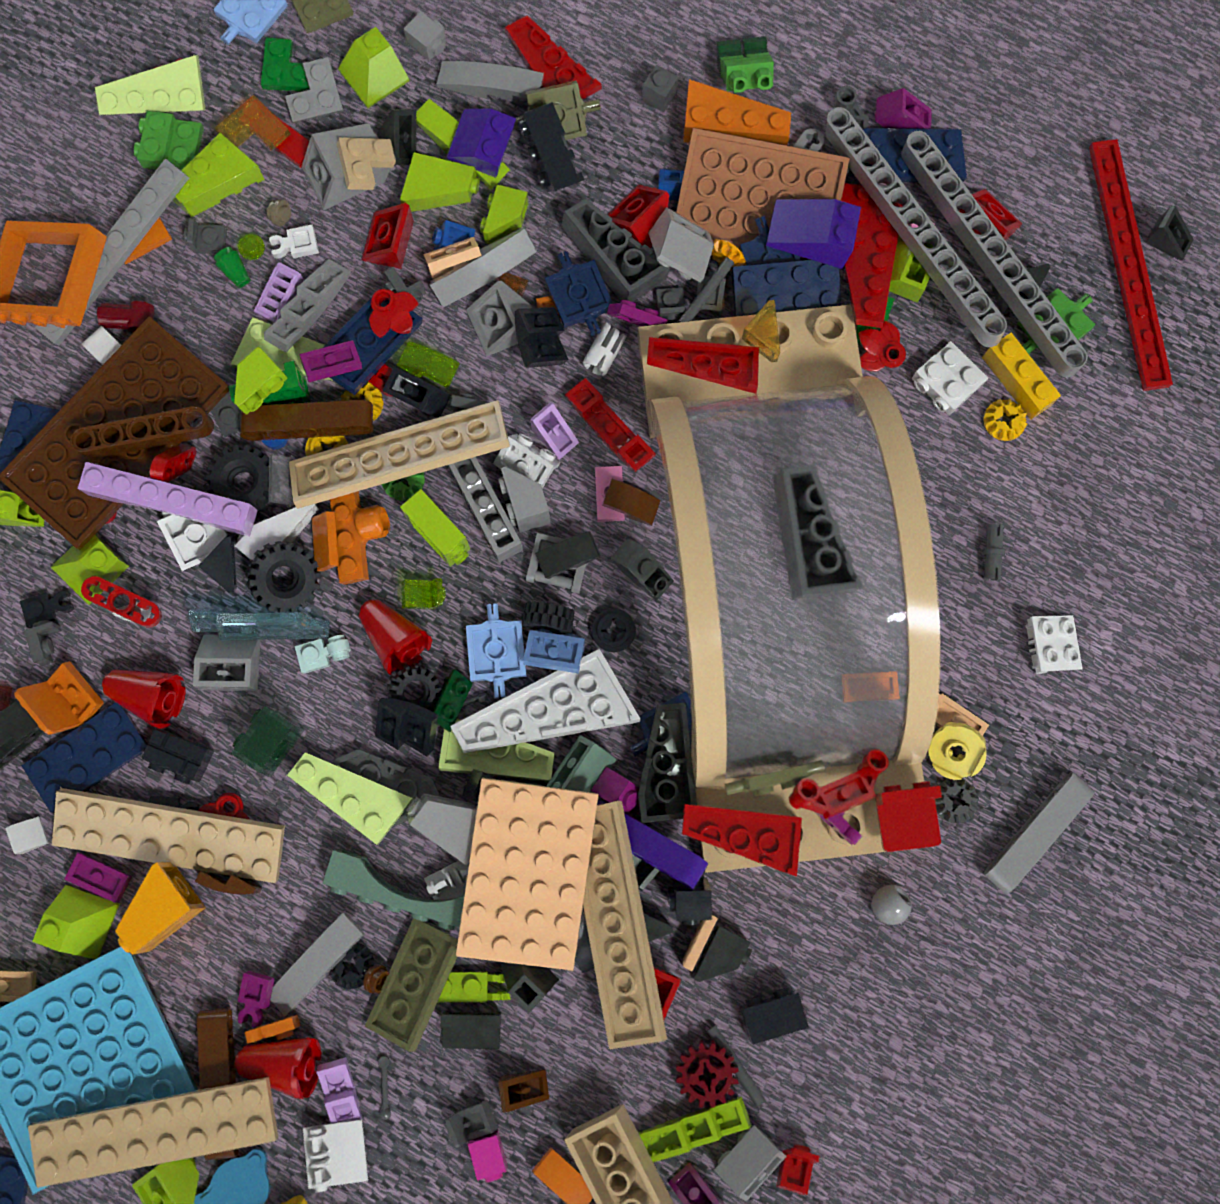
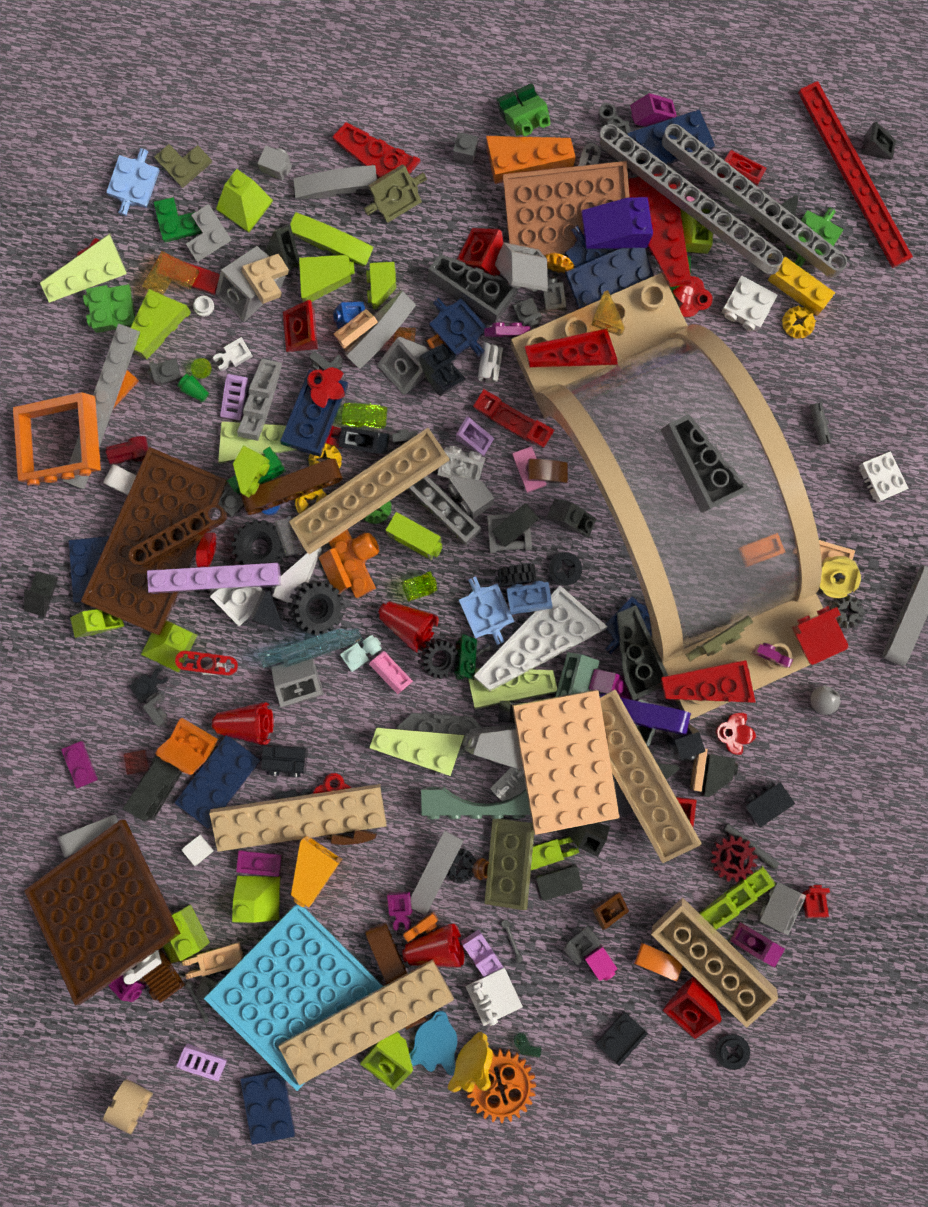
camera: 15 degrees left, 5 degrees up
clear green brick [231,706,304,777] -> none
dark tan plate [267,199,291,227] -> none
magenta plate [300,340,362,383] -> none
black slope [375,698,439,757] -> none
dark purple slope [447,108,516,178] -> none
black wedge [518,102,585,192] -> none
blue slope [658,169,684,201] -> none
dark grey bar [678,257,734,323] -> none
red plate [788,749,889,820] -> none
none -> white plate [193,296,214,317]
none -> bright pink plate [369,651,413,694]
none -> plate [716,713,756,755]

